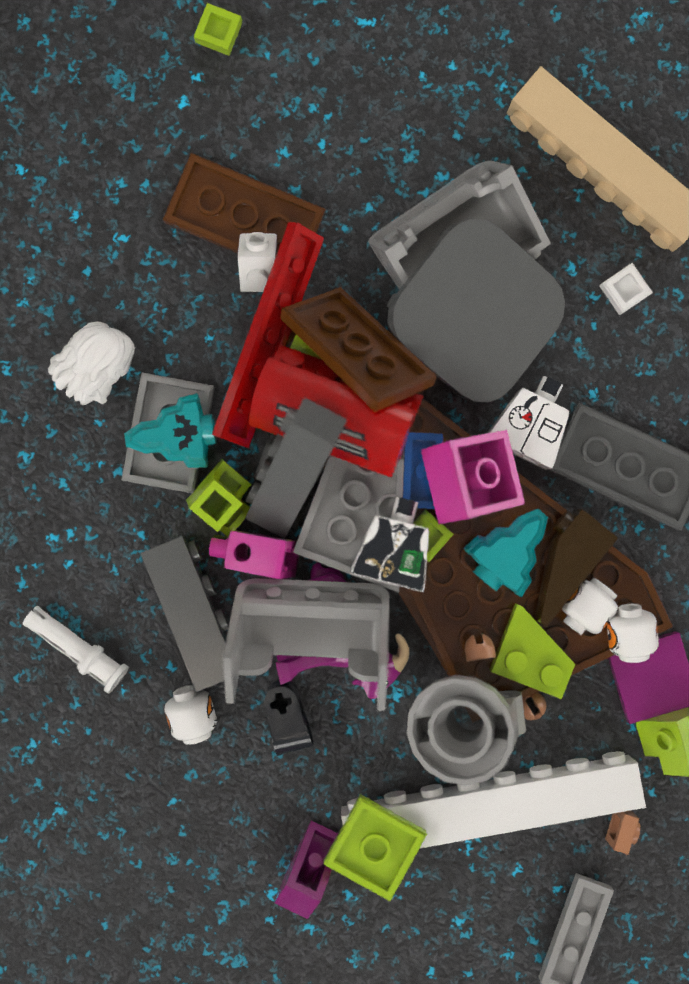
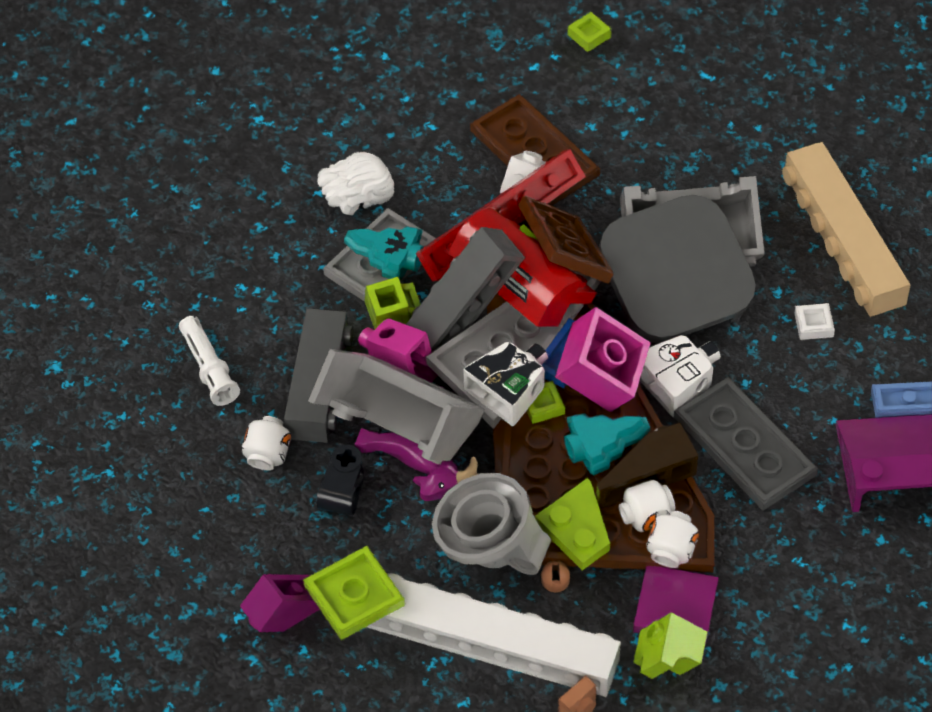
camera: 30 degrees right, 35 degrees down
nougat hinge [465,633,496,662] -> none

